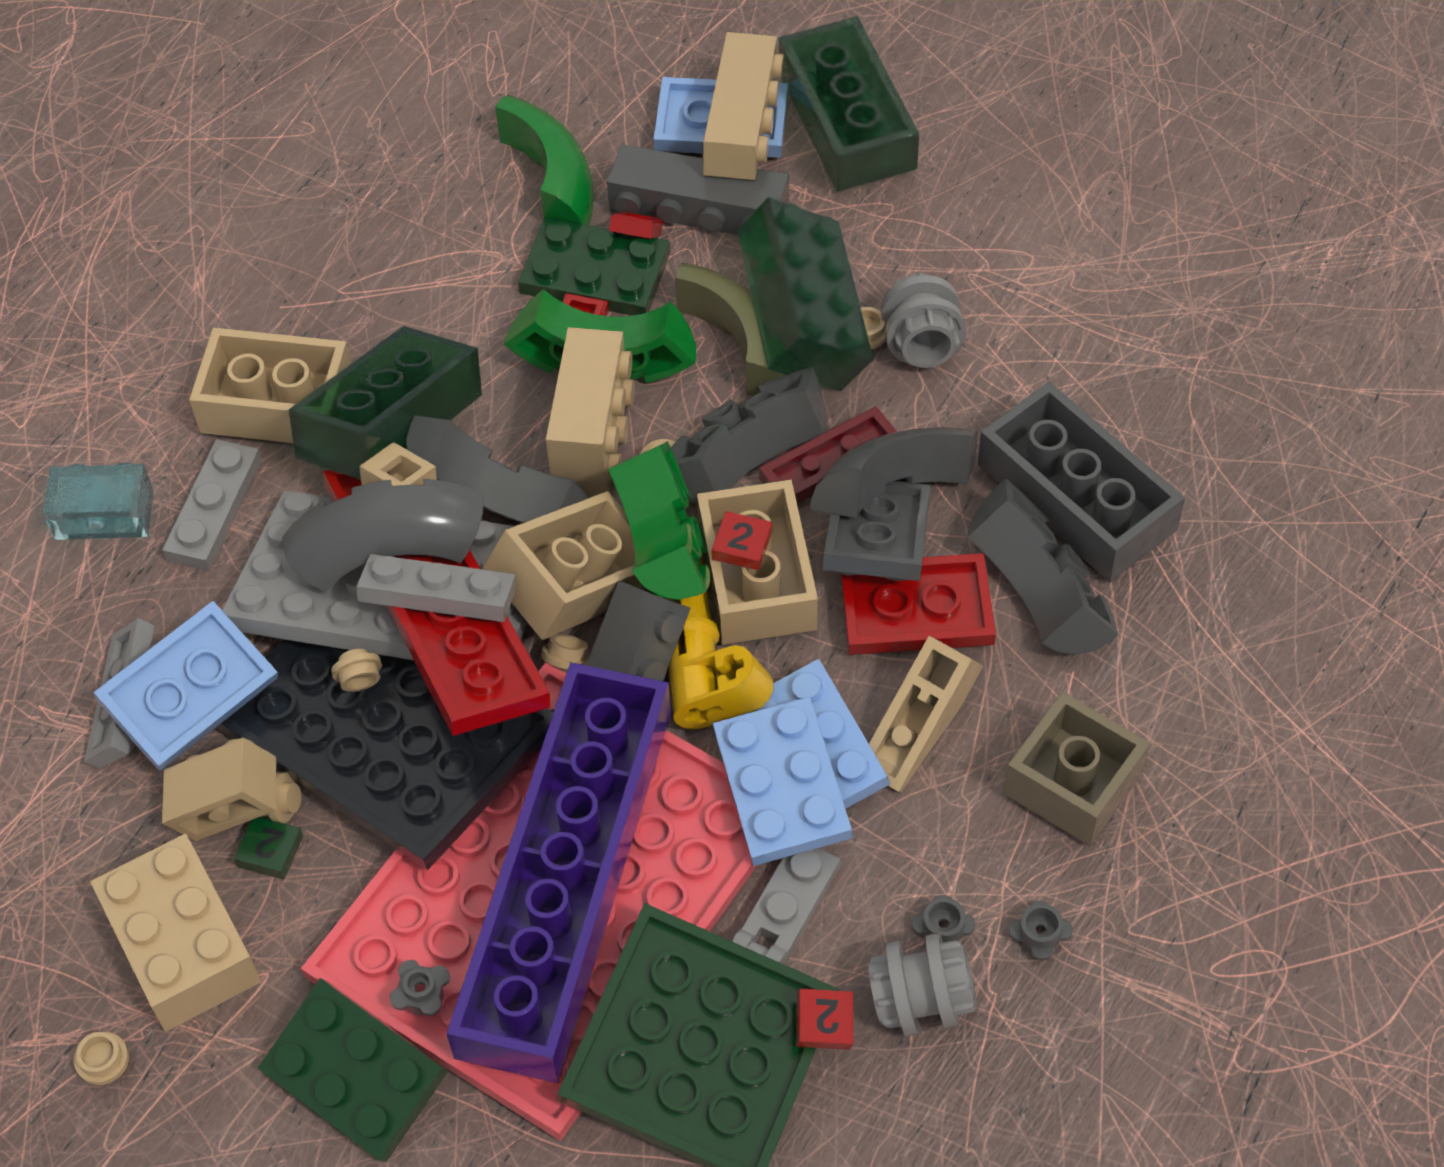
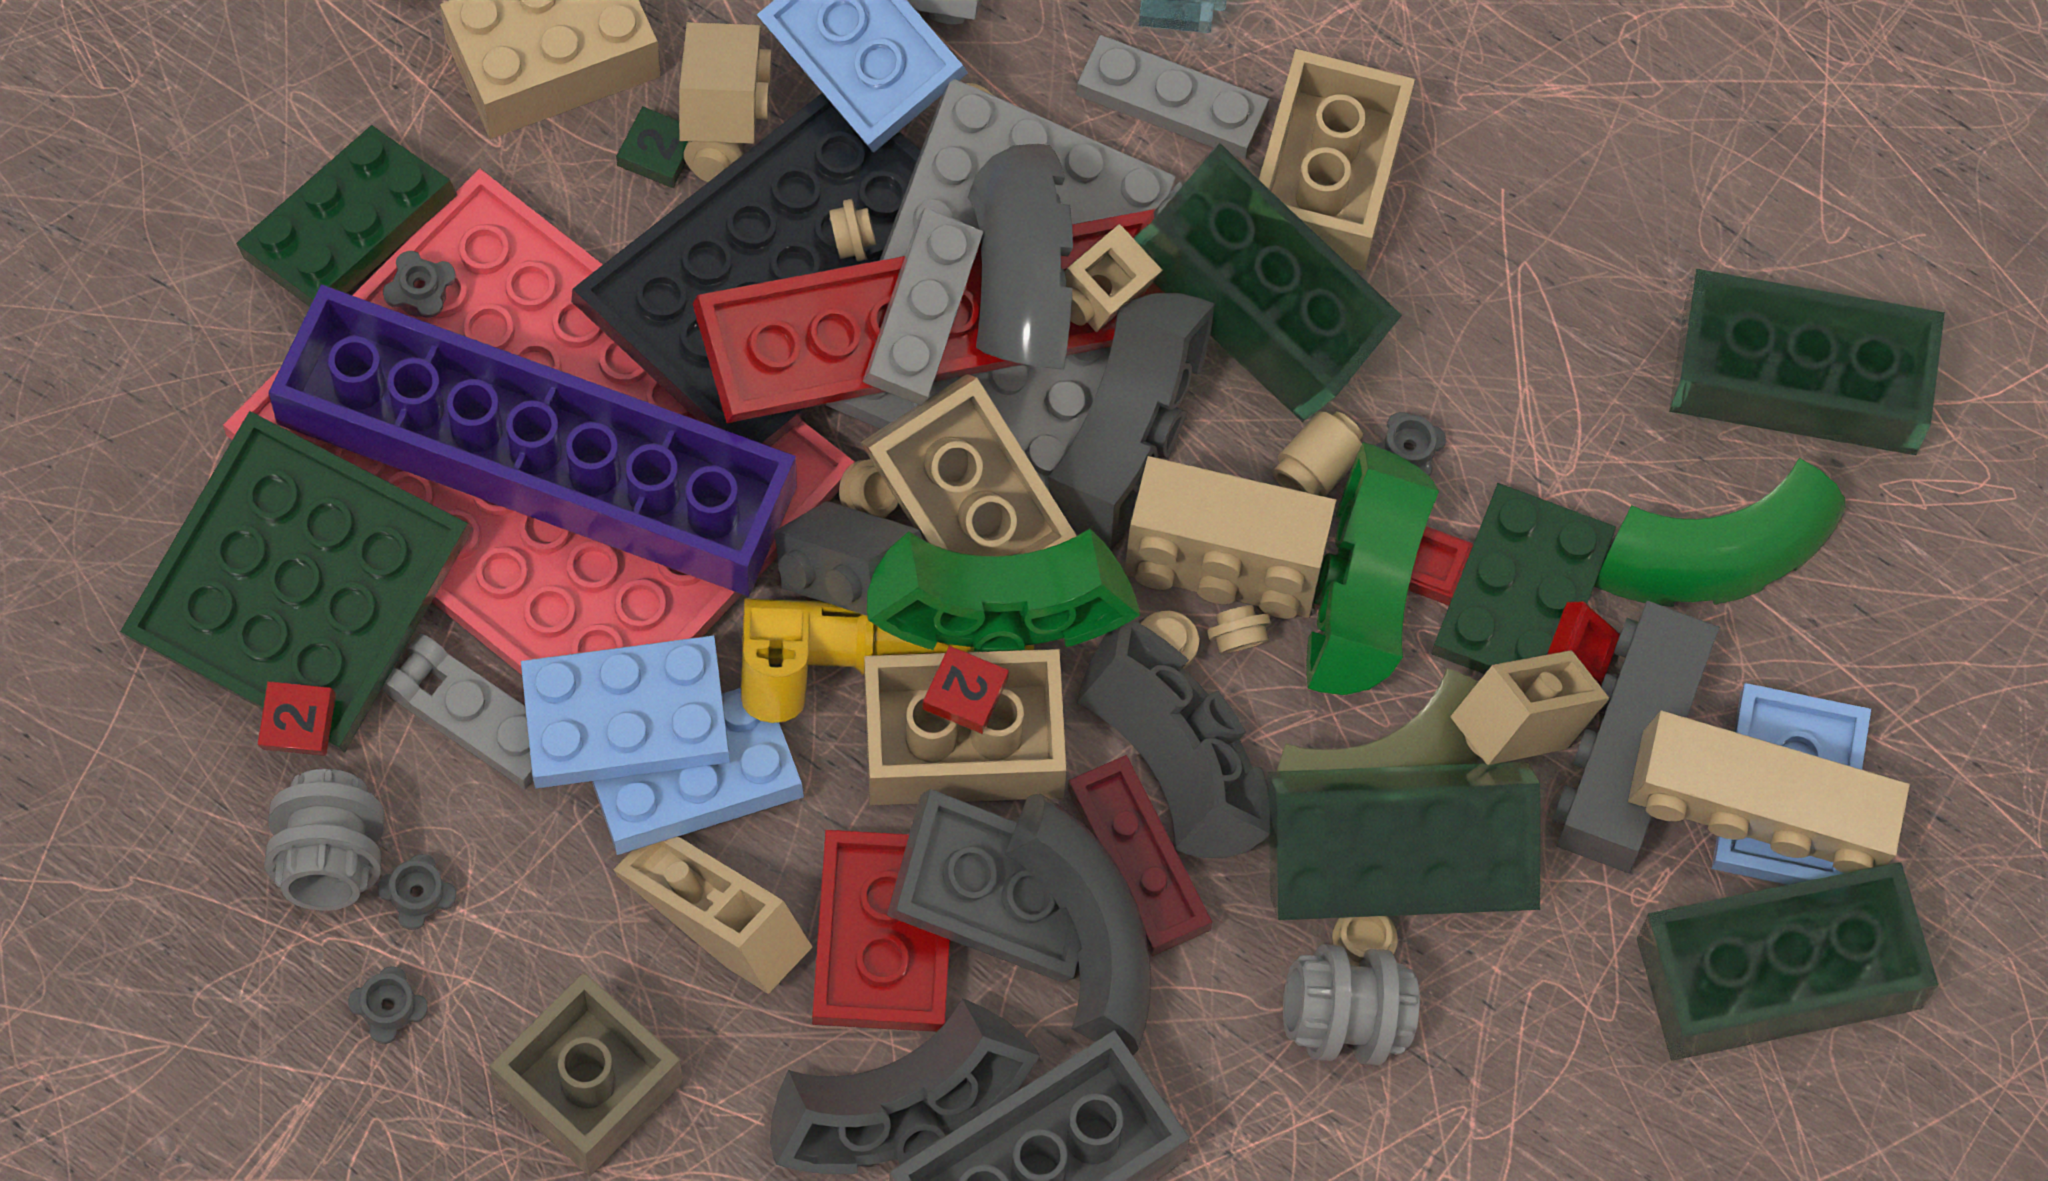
camera: 90 degrees right, 10 degrees up
none -> tan plate [1207,605,1271,654]
none -> tan brick [1273,411,1363,497]
none -> dark grey plate [1376,412,1446,476]
none -> tan brick [1450,650,1609,765]
none -> clear green brick [1669,269,1945,456]

